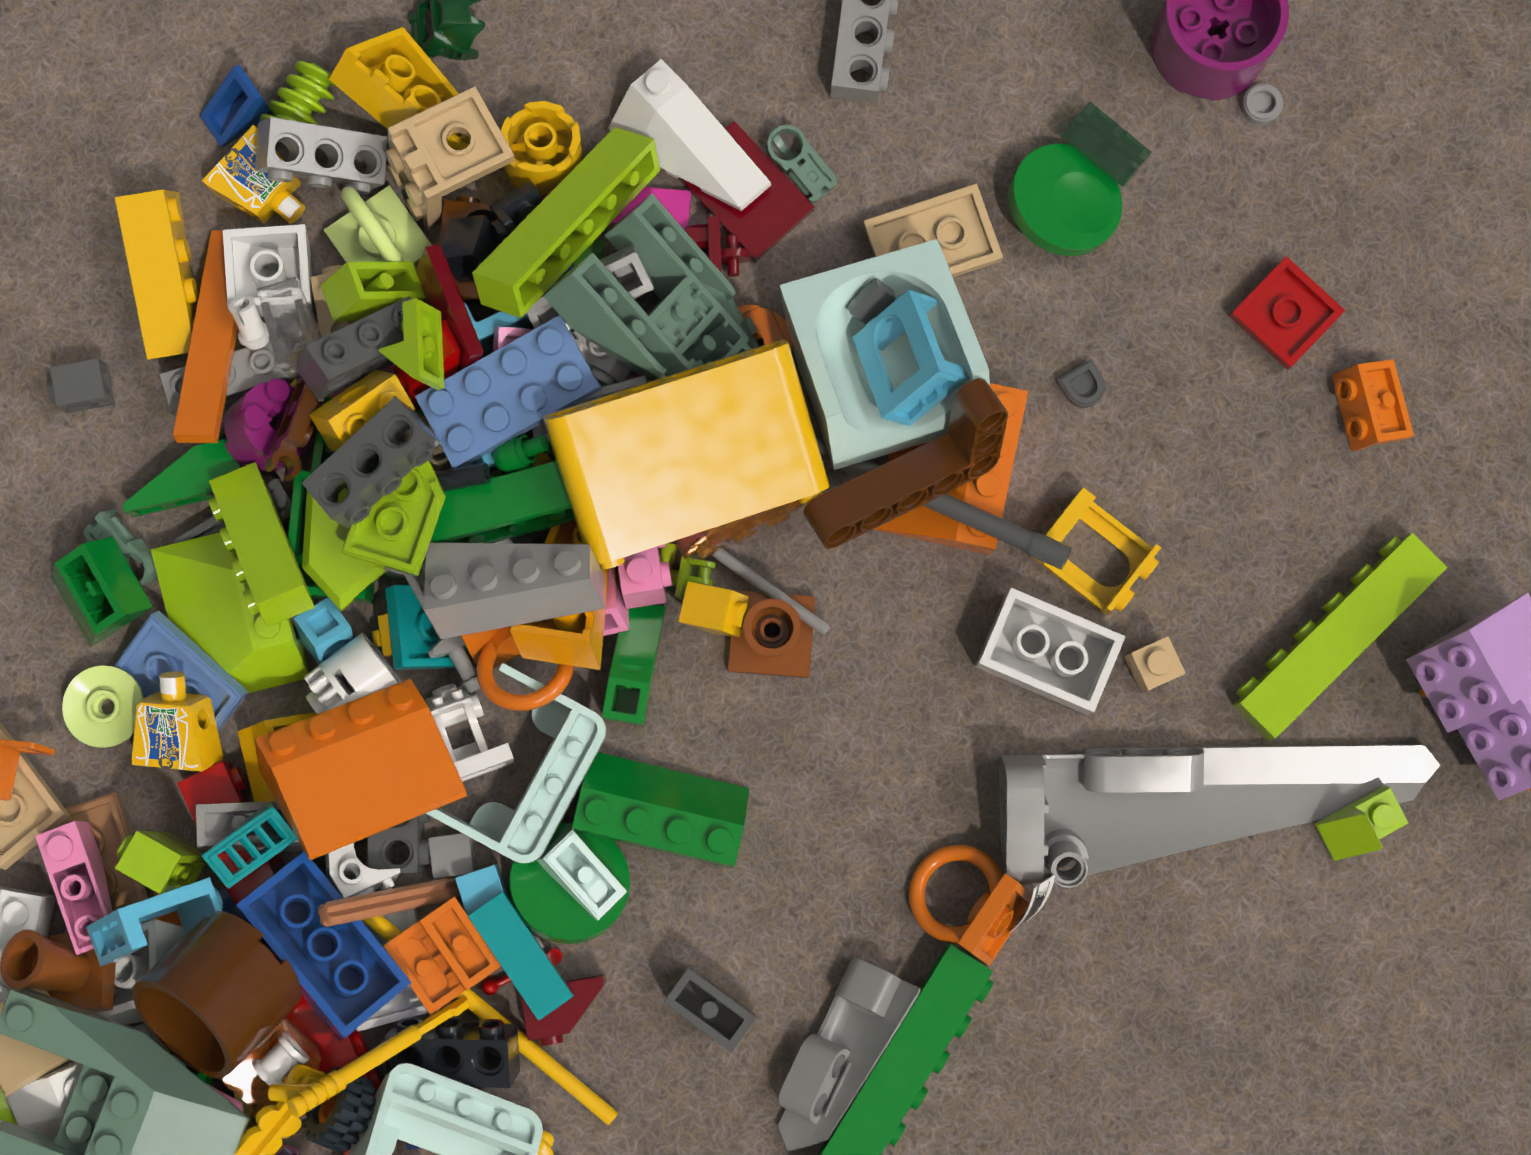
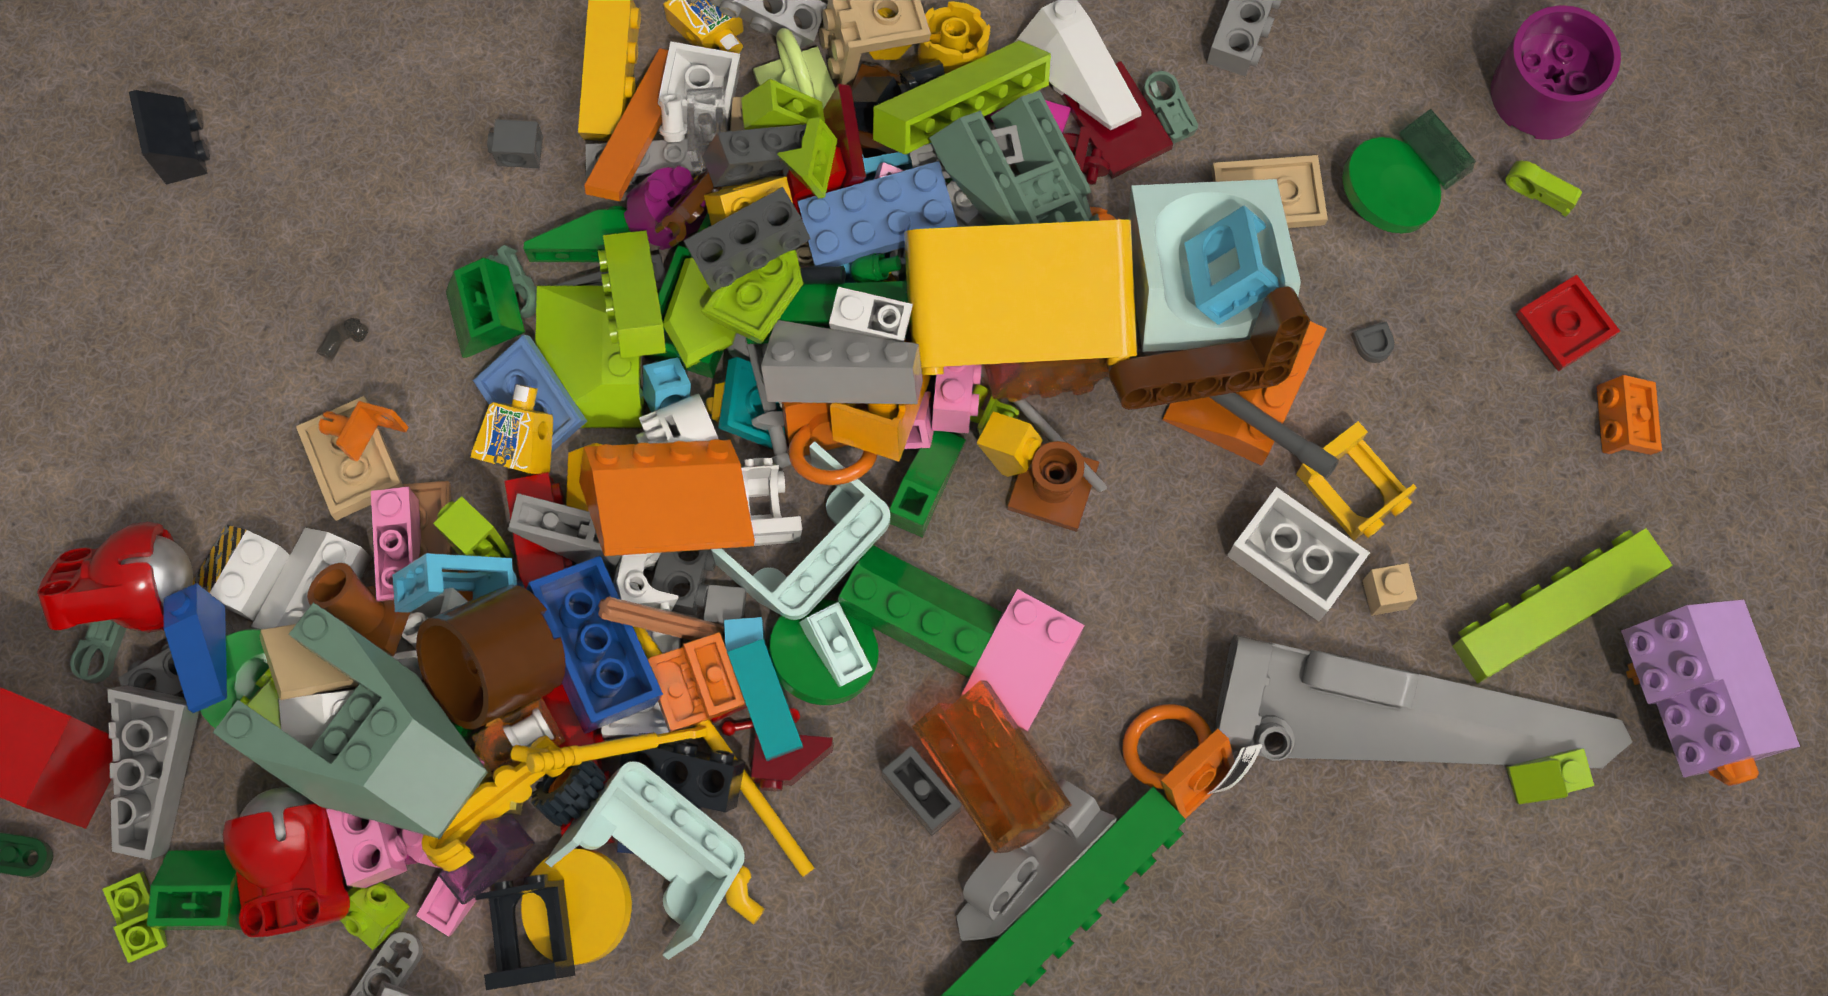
camera: 15 degrees right, 10 degrees down
yellowish green dish [62,665,144,748] -> none
teal slope [201,802,297,889] -> none
dark grey tile [847,278,897,324] -> none
light grey tile [1241,83,1283,125] -> none
none -> white slope [829,287,913,341]
none -> clear orange brick [912,680,1072,853]
none -> bright pink slope [961,589,1085,732]
none -> lime piece [1505,160,1582,217]

